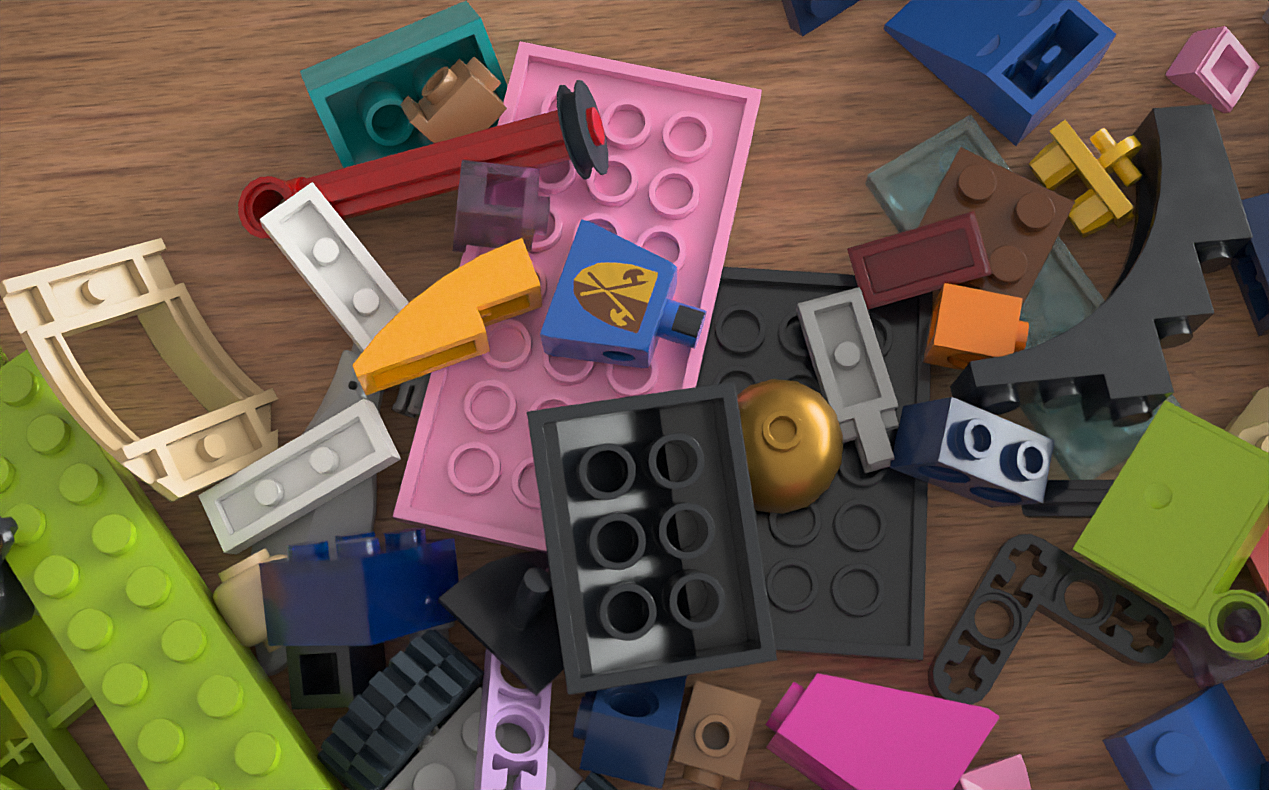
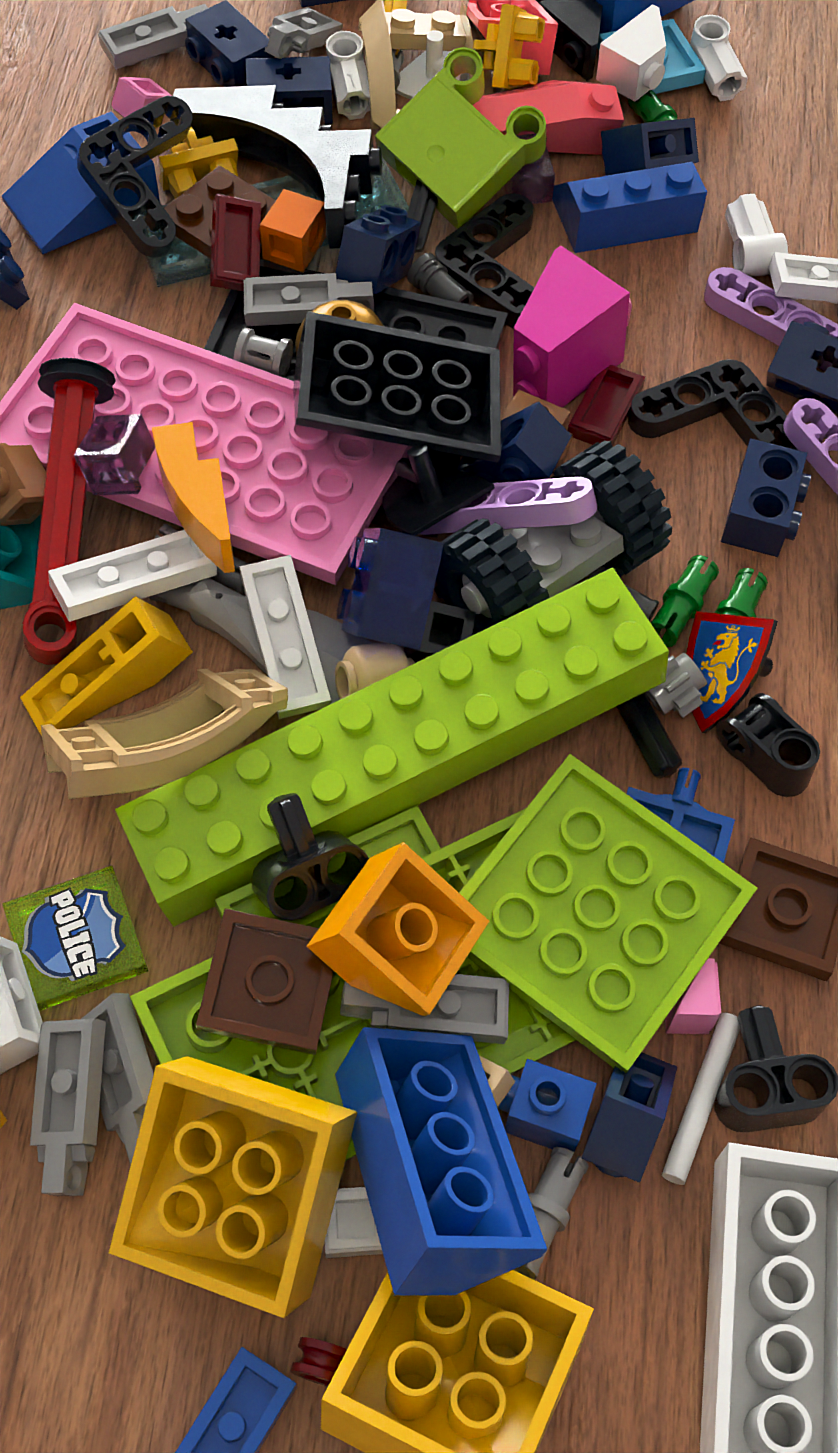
camera: 85 degrees left, 15 degrees down
torso [540,219,707,368] -> none
none -> yellow slope [20,596,193,736]
none -> black beam [77,96,193,258]
none -> light grey bush [234,327,293,378]
none -> dark grey pin [407,253,474,305]

